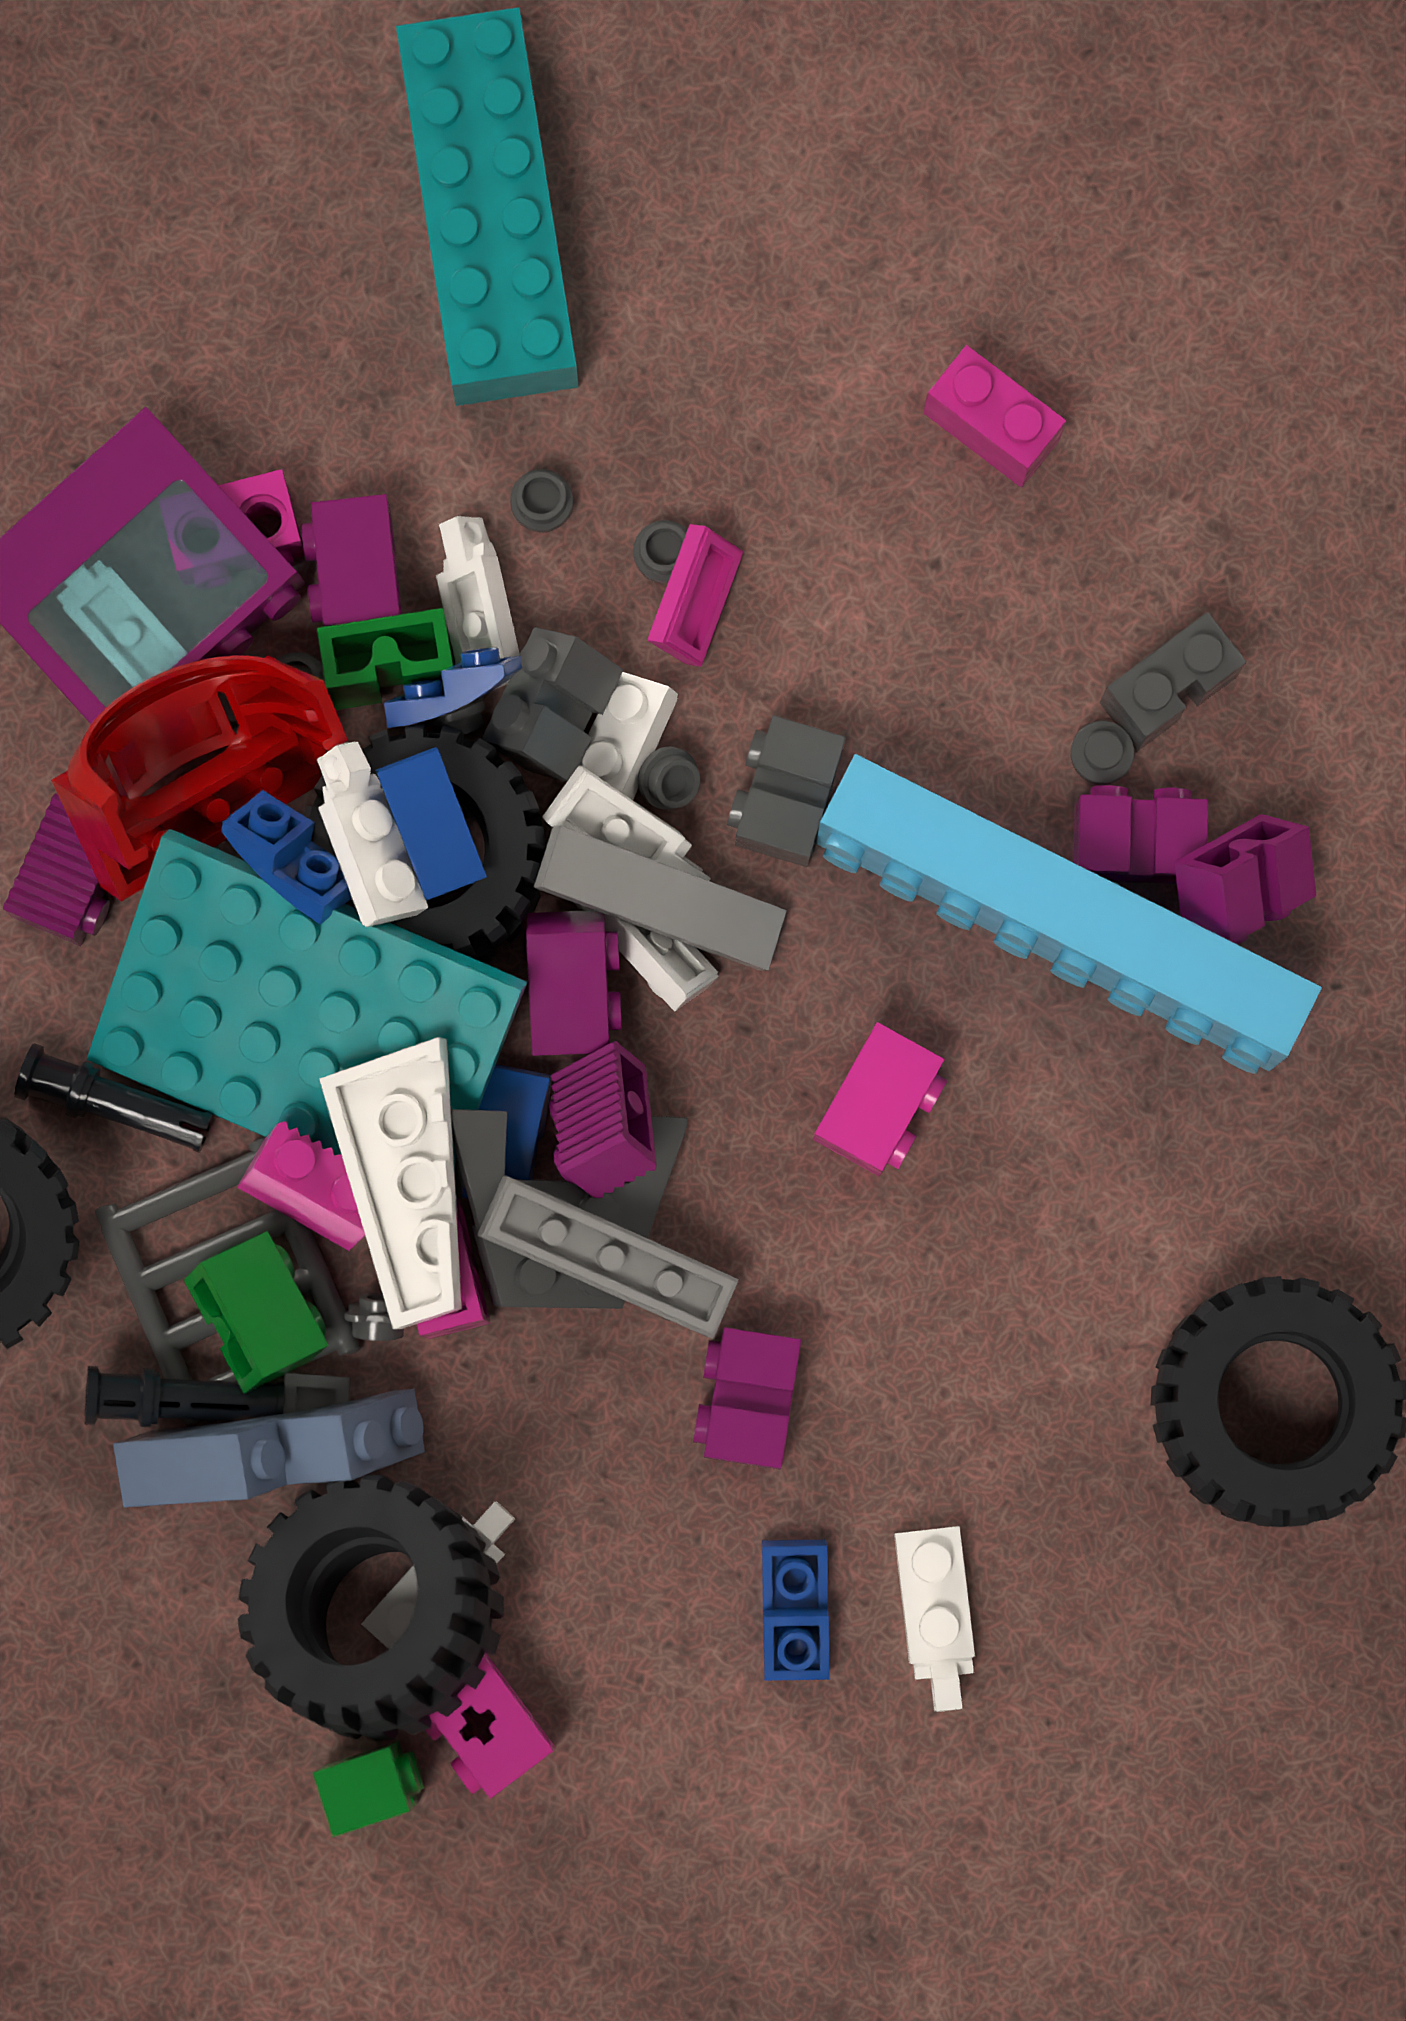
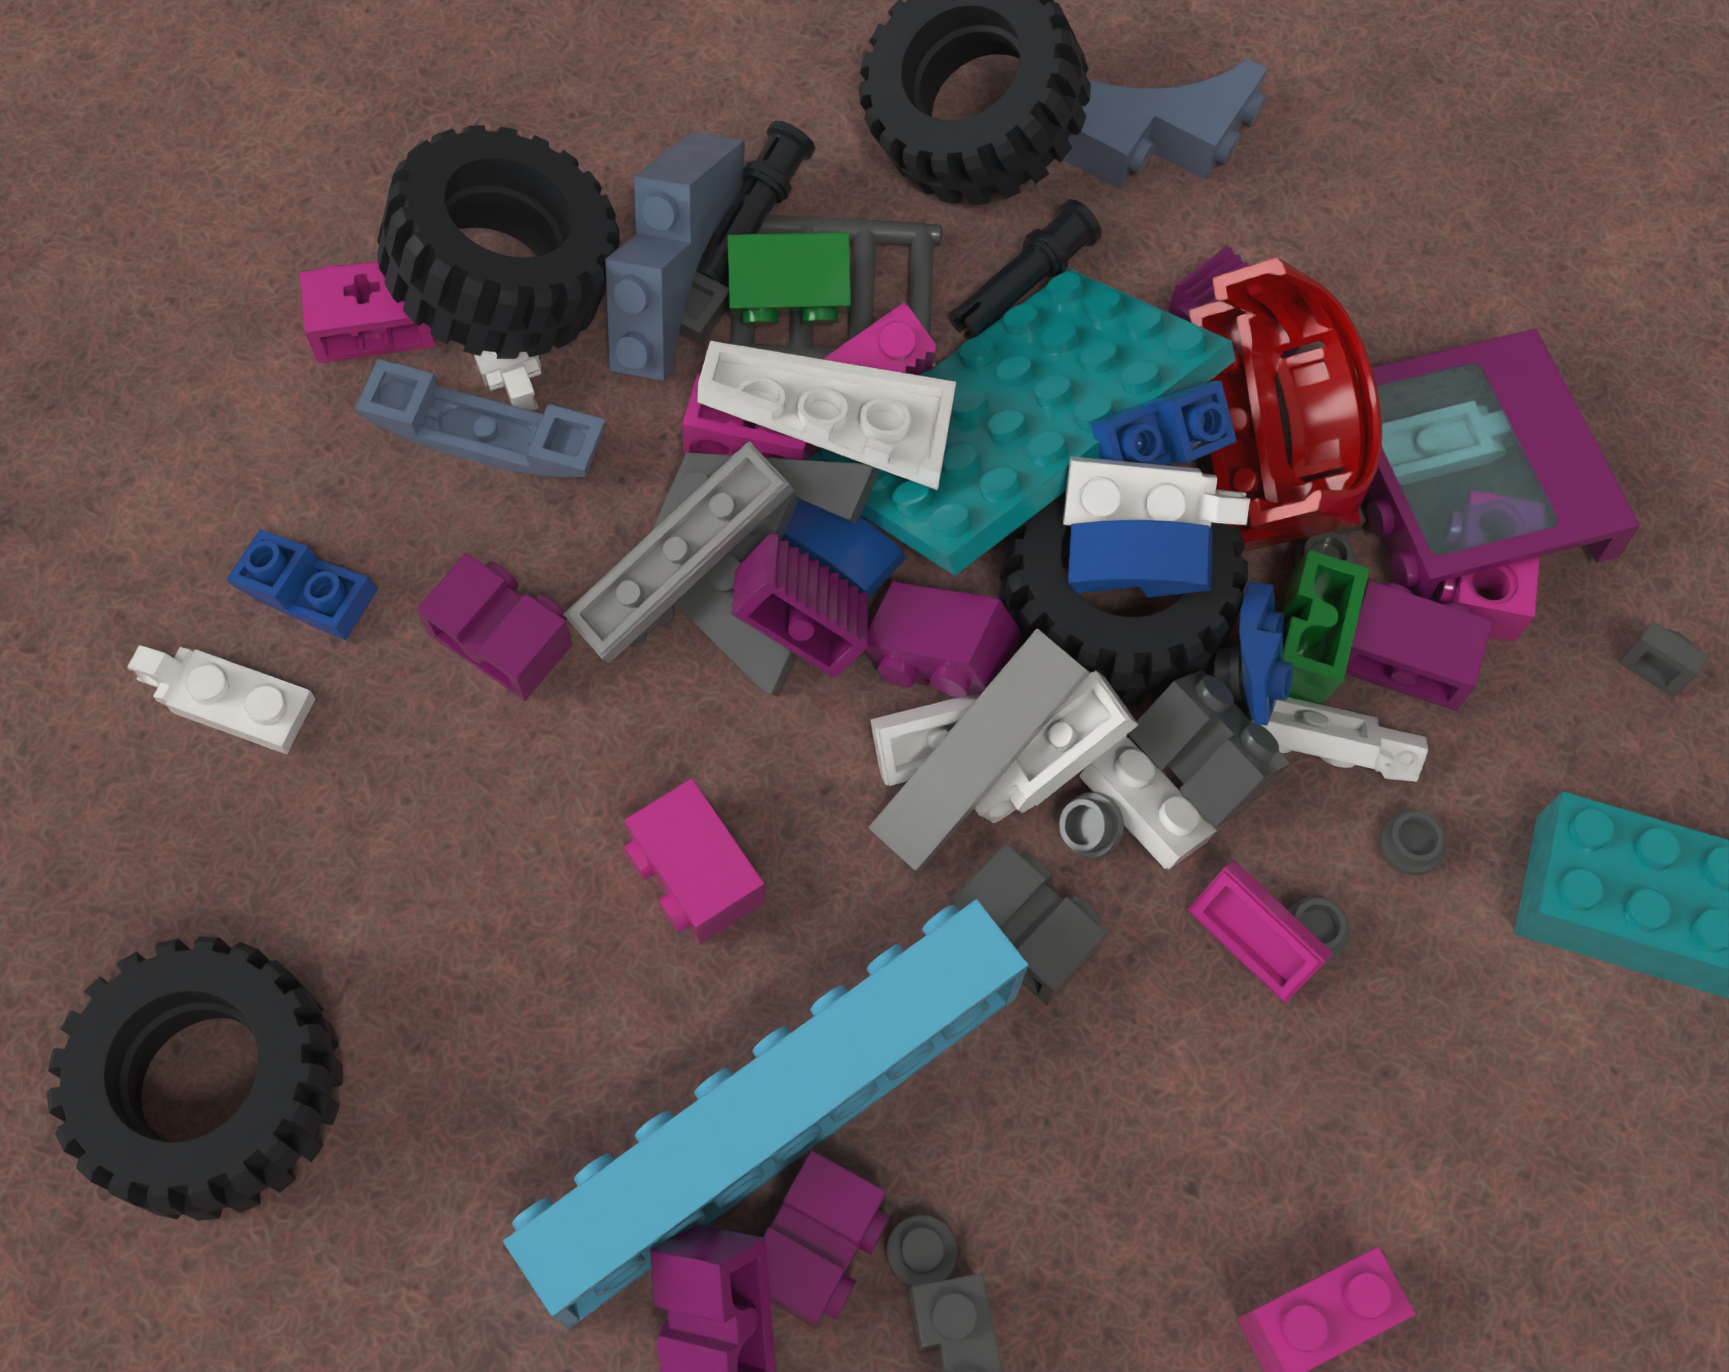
camera: 115 degrees right, 15 degrees down
green brick [313,1740,425,1837] -> none
none -> sand blue slope [355,359,607,477]
none -> dark grey plate [1619,621,1709,698]

